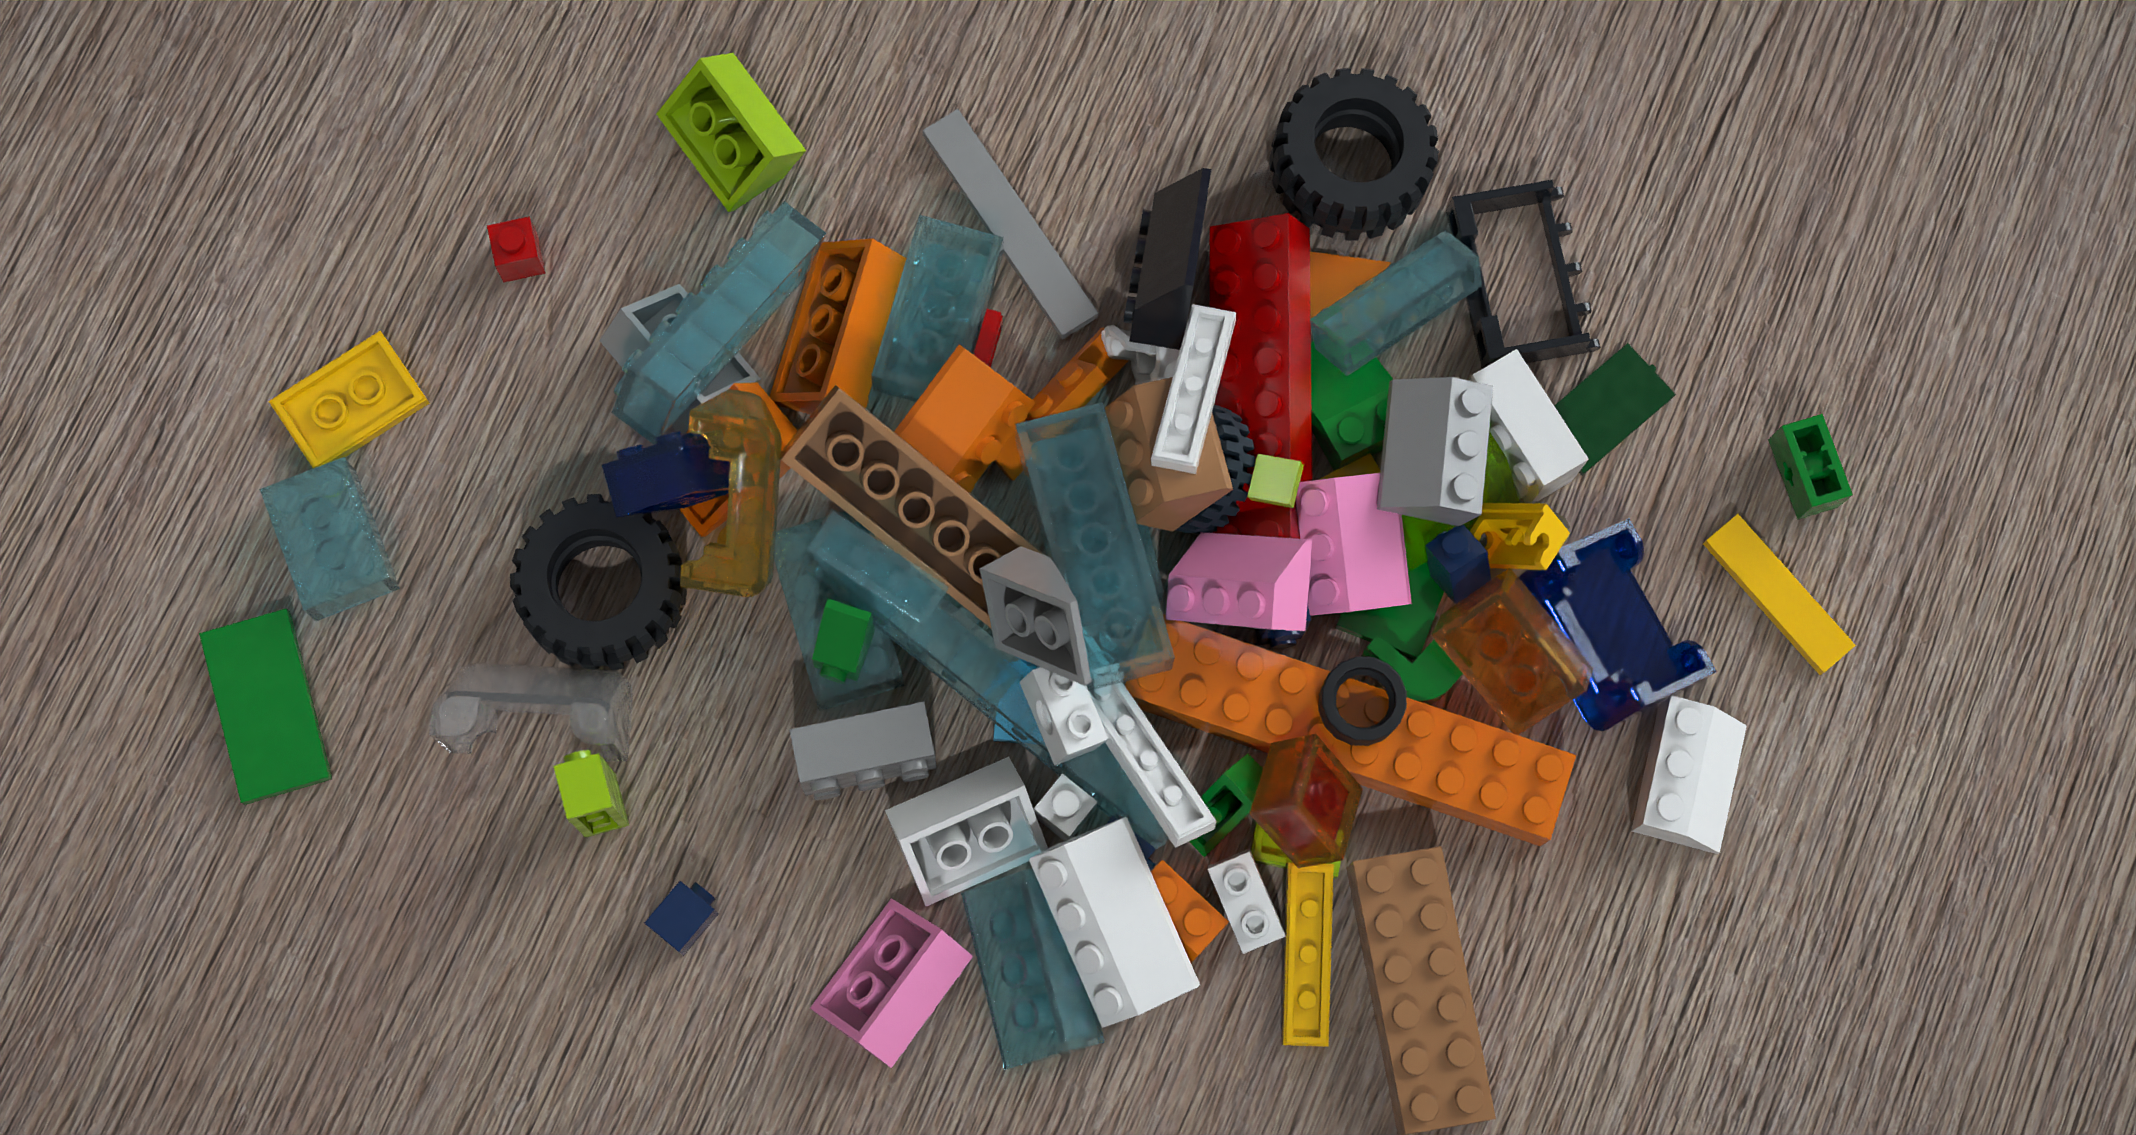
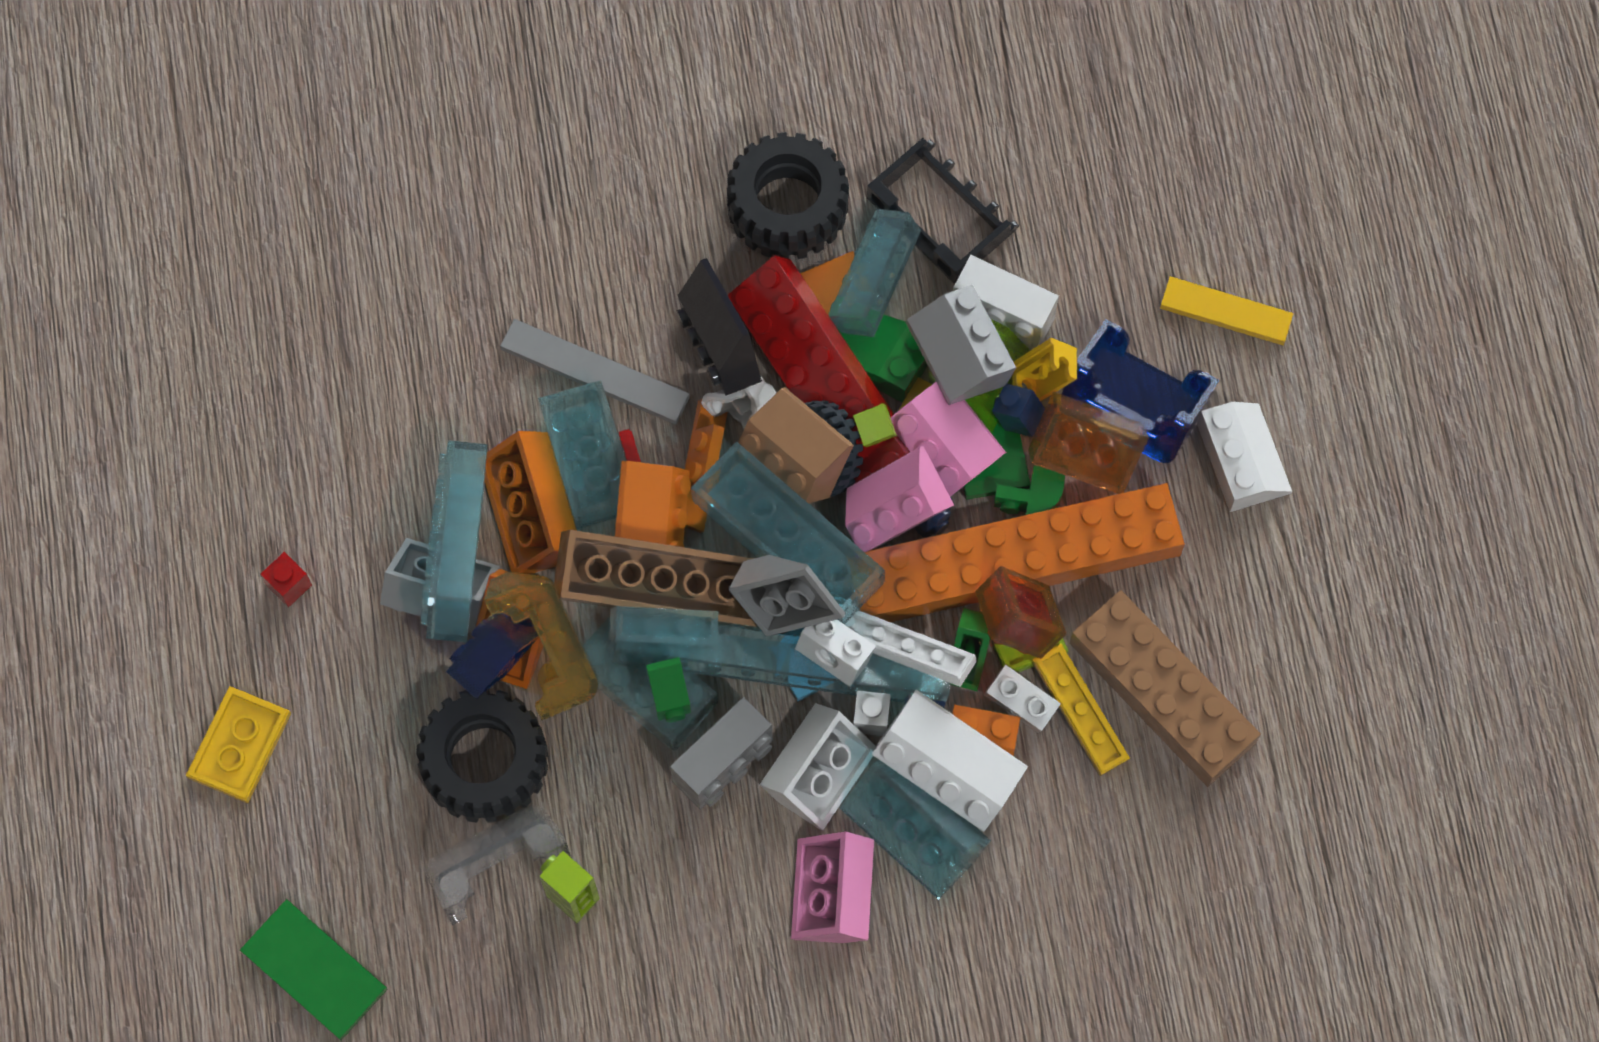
camera: 25 degrees left, 5 degrees down
clear light blue brick [260,457,400,621] -> none
dark blue brick [644,881,719,956] -> none
lime slope [656,53,806,212] -> none
white tile [1151,304,1236,474] -> none
black tyre [1318,657,1407,746] -> none
dark green piece [1554,343,1676,476] -> none
green brick [1768,414,1853,520] -> none

